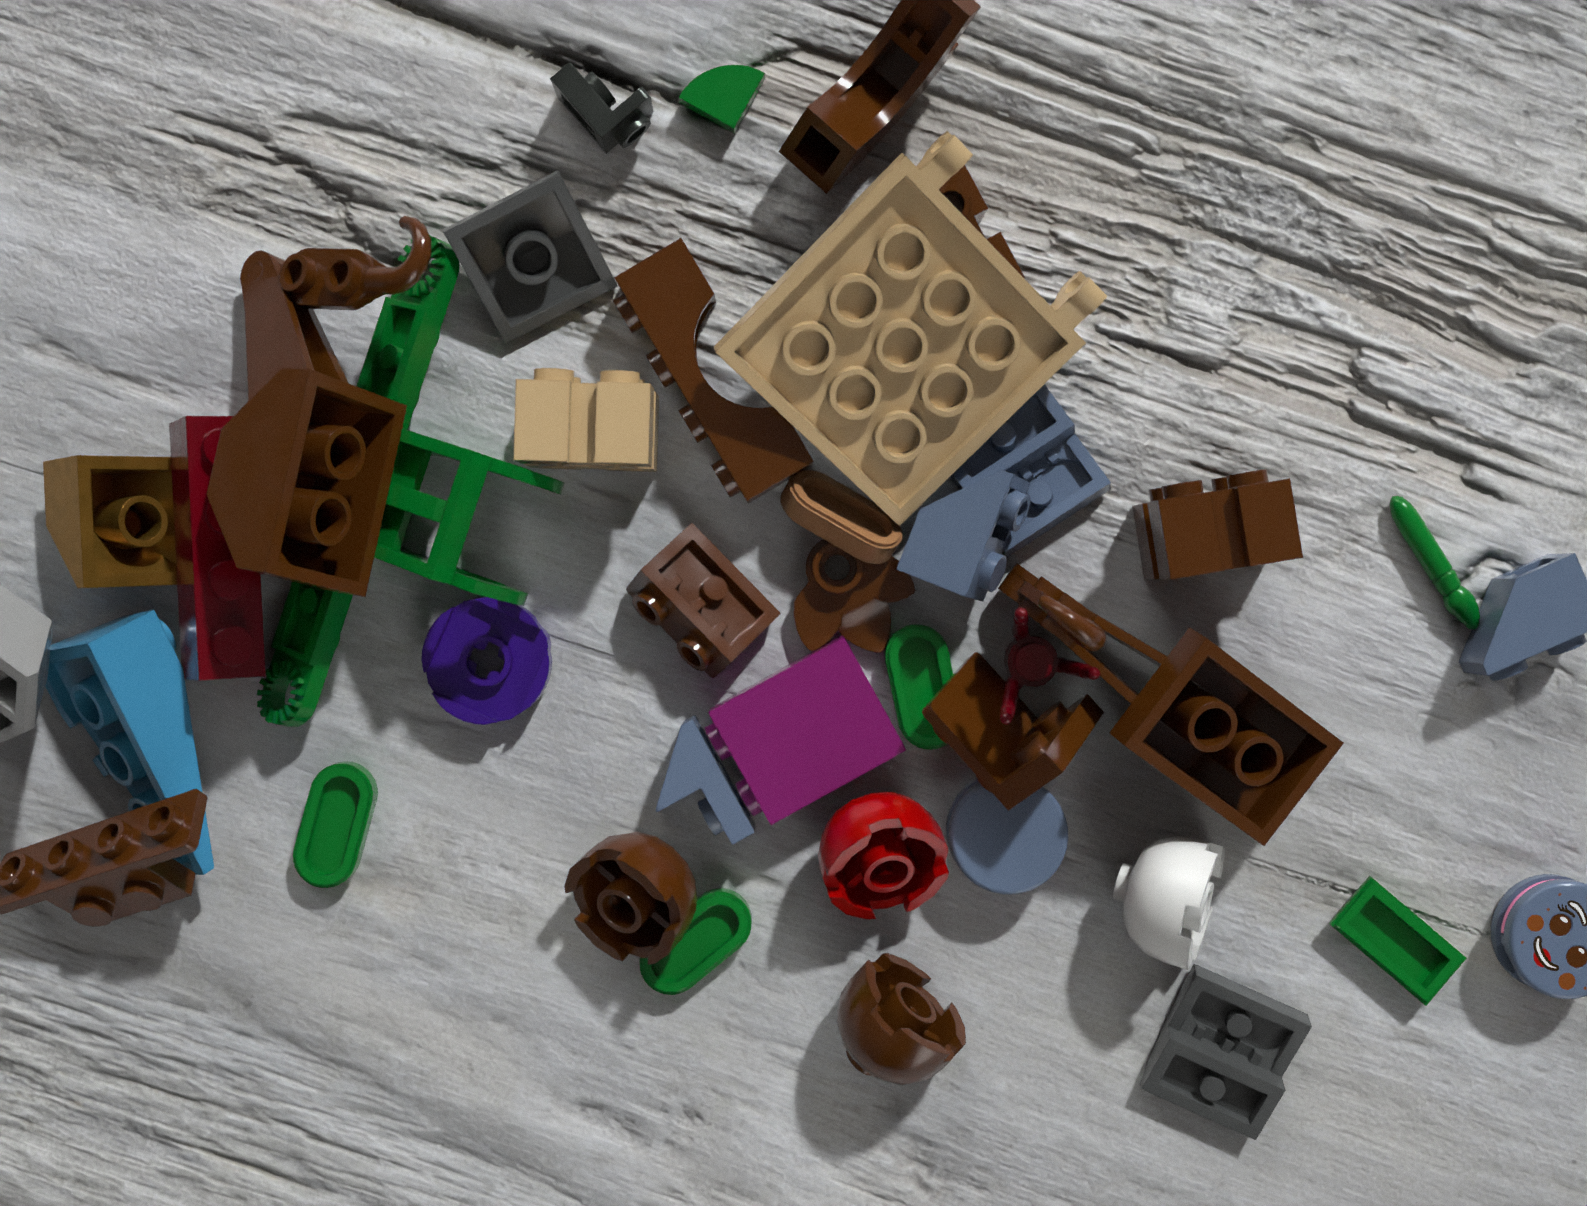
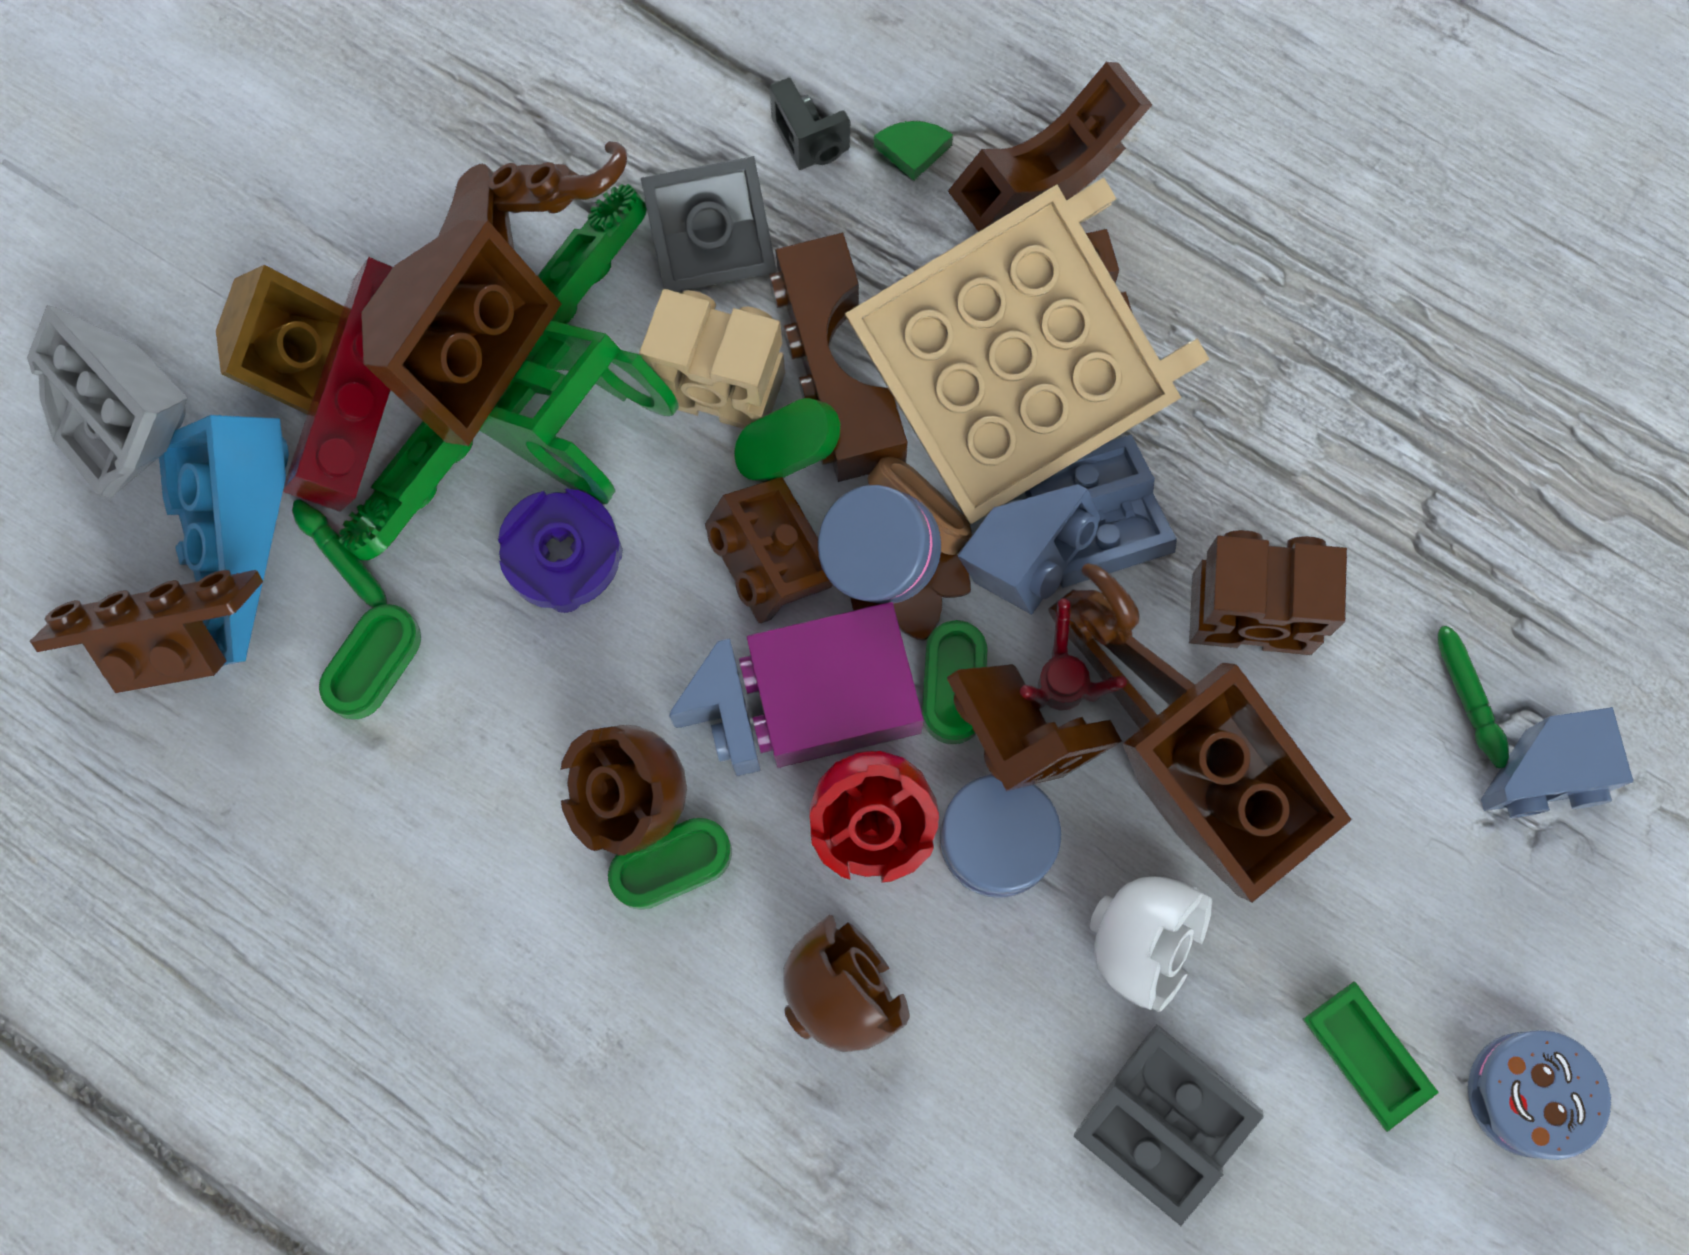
camera: 10 degrees right, 15 degrees down
none -> green piece [292,499,387,608]
none -> green tile [734,398,840,482]
none -> sand blue head [818,485,941,604]

